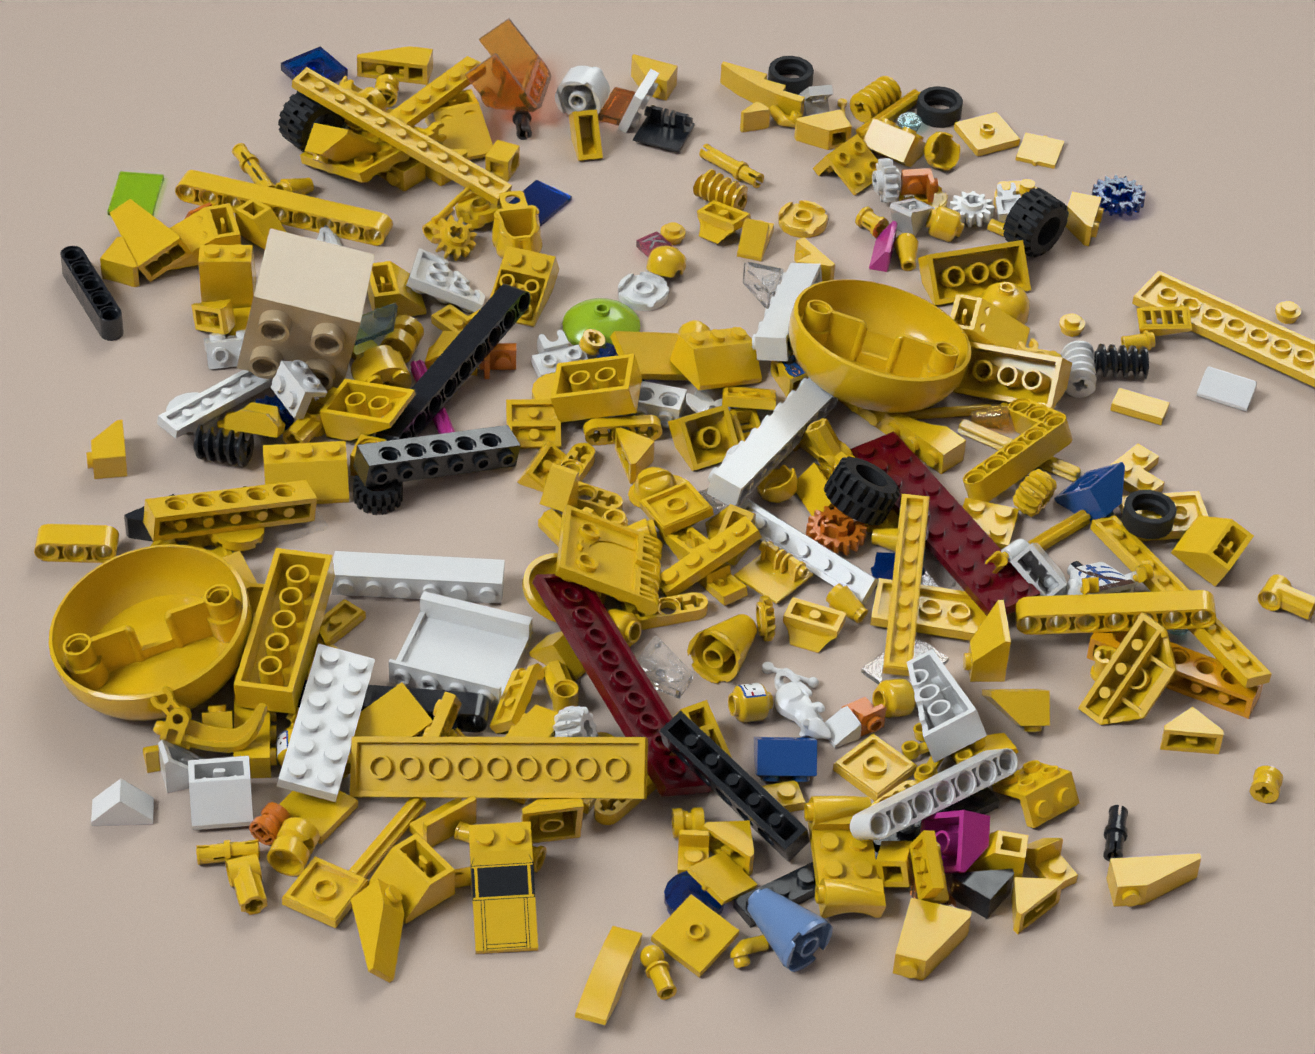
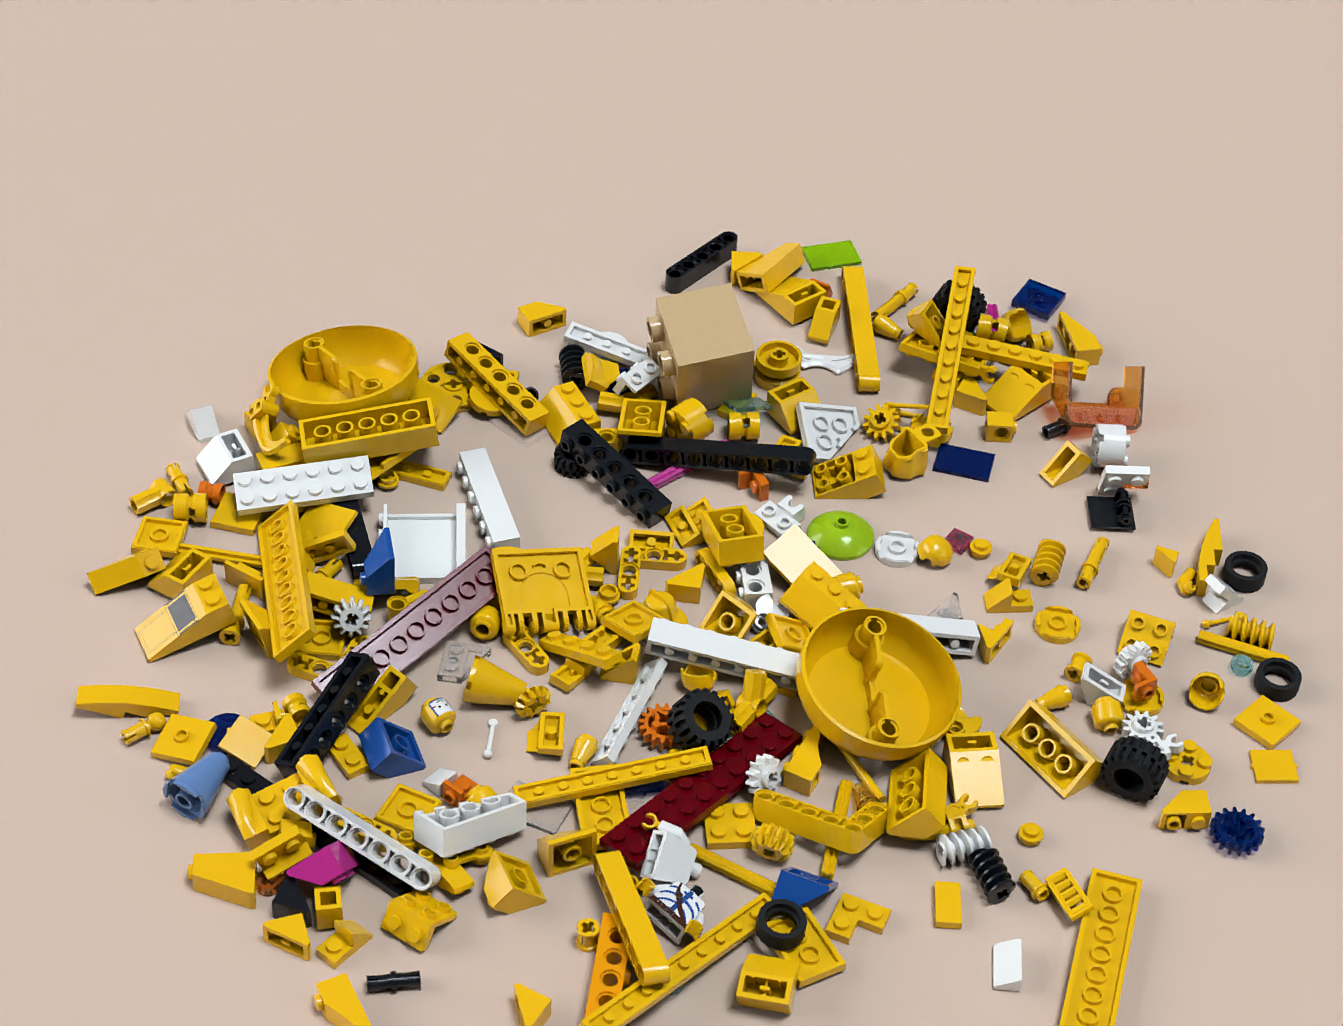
camera: 70 degrees right, 0 degrees up
yellow beam [34,524,119,563] -> none
white slope [158,740,206,793] -> none
yellow slope [198,244,256,309] -> none
yellow bush [579,329,605,355] -> none
yellow slope [631,54,678,101] -> none
yellow hinge [734,541,813,604] -> none
white animal [774,668,831,739] -> none
yellow slope [794,109,852,150] -> none
slope [863,118,925,168] -> none
dark pink slope [869,221,898,272] -> none
yellow cylinder [981,282,1030,325] -> none
yellow wedge [1078,612,1177,725] -> none
yellow plate [1275,301,1301,324] -> none
none -> blue slope [360,527,395,596]
none -> white gear [745,753,783,794]

